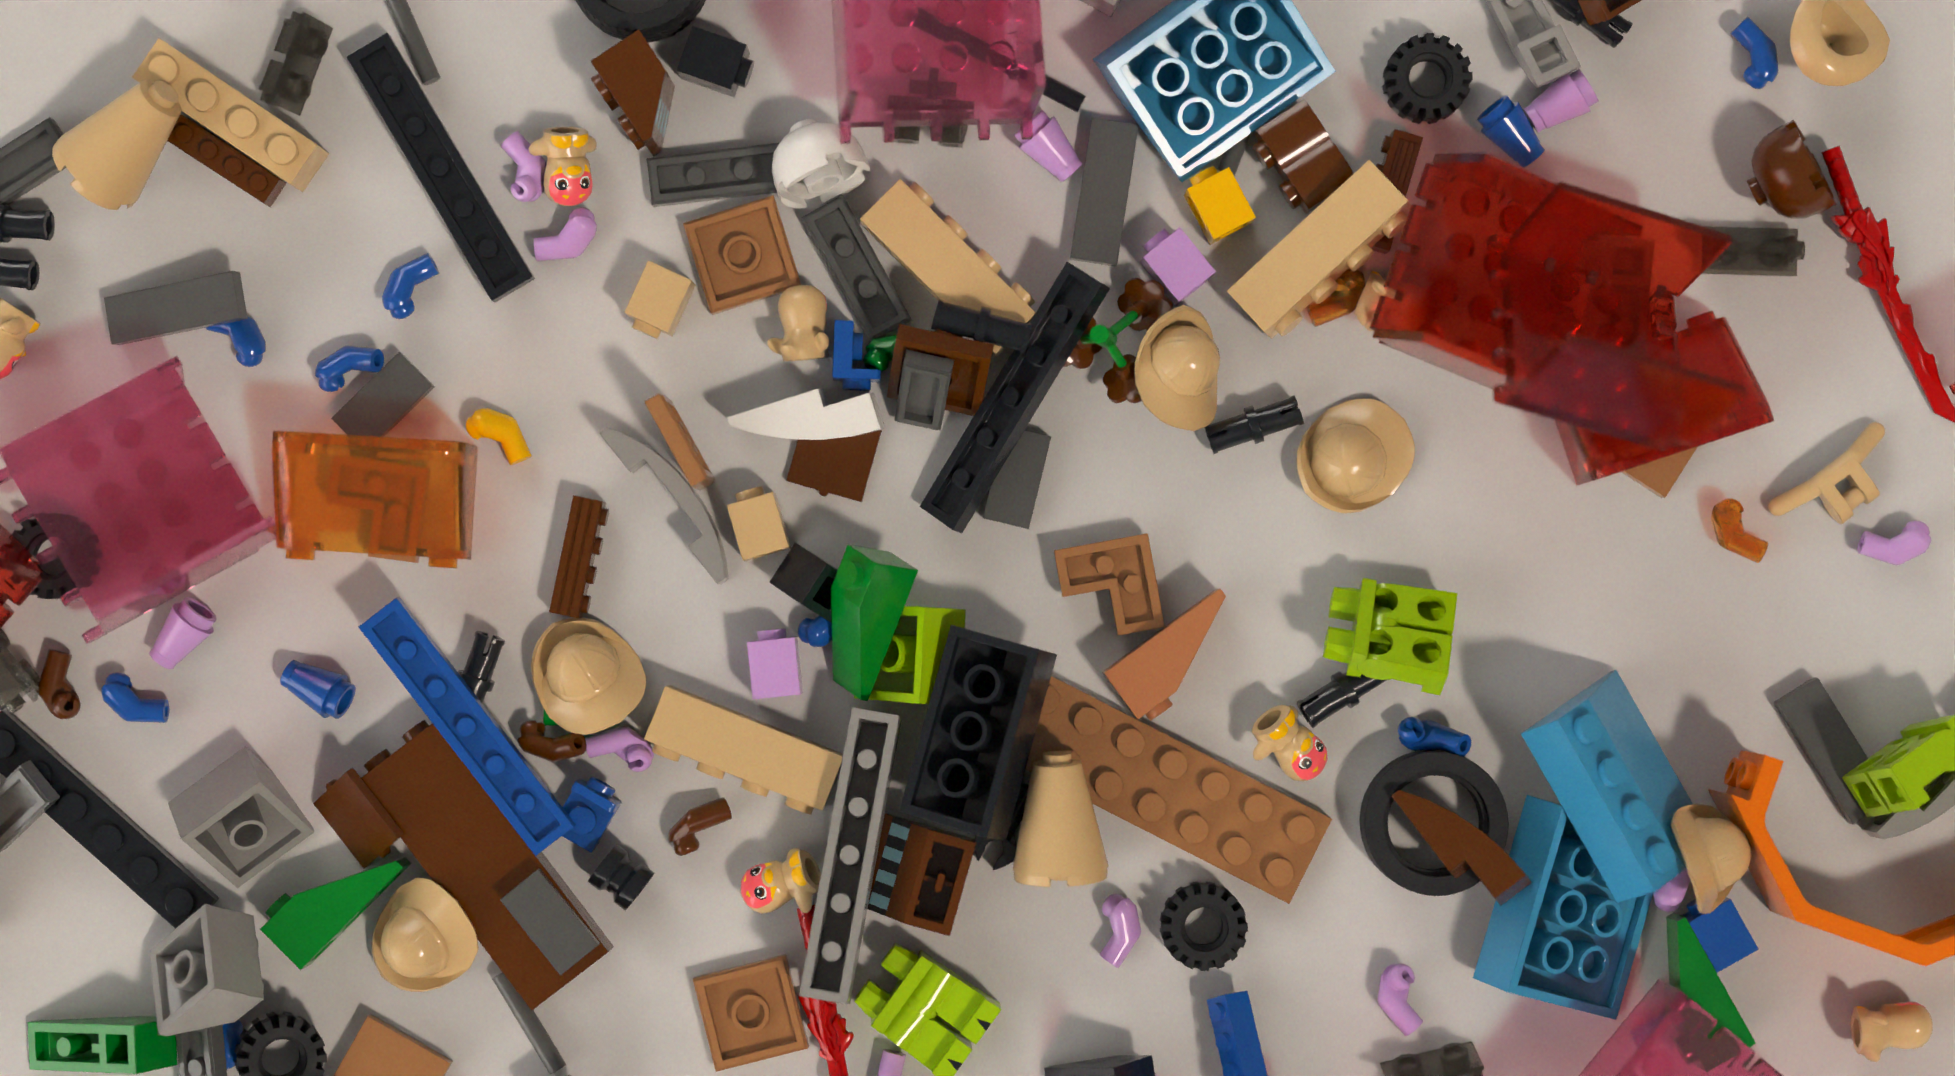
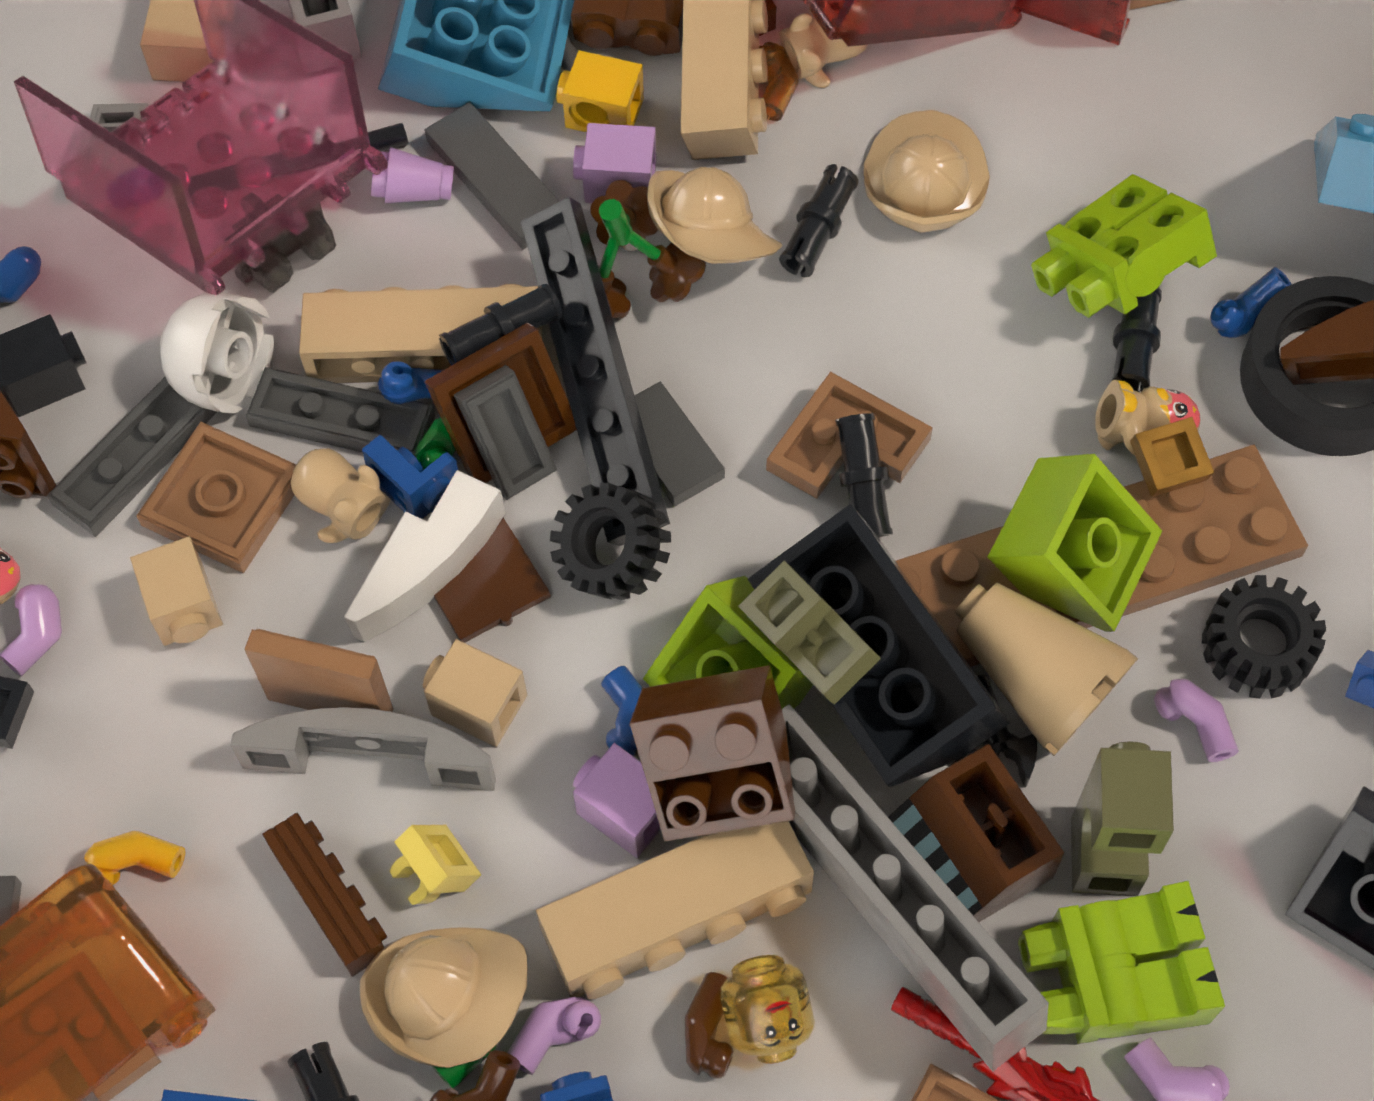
camera: 40 degrees left, 25 degrees down
tan animal [740,848,821,914] -> none
black brick [769,542,838,622] -> none
green slope [831,545,918,701] -> none
nougat slope [1102,588,1226,721] -> none
none -> blue arm [378,361,443,404]
none -> light yellow tile [390,825,481,905]
none -> black tyre [550,483,671,600]
none -> reddish brown slope [630,665,795,842]
none -> clear yellow head [719,955,815,1064]
none -> olive slope [739,560,881,705]
none -> black pin [835,413,893,537]
none -> lime slope [988,454,1162,632]
none -> olive arch [1071,741,1174,896]
none -> pearl gold tile [1130,417,1214,497]

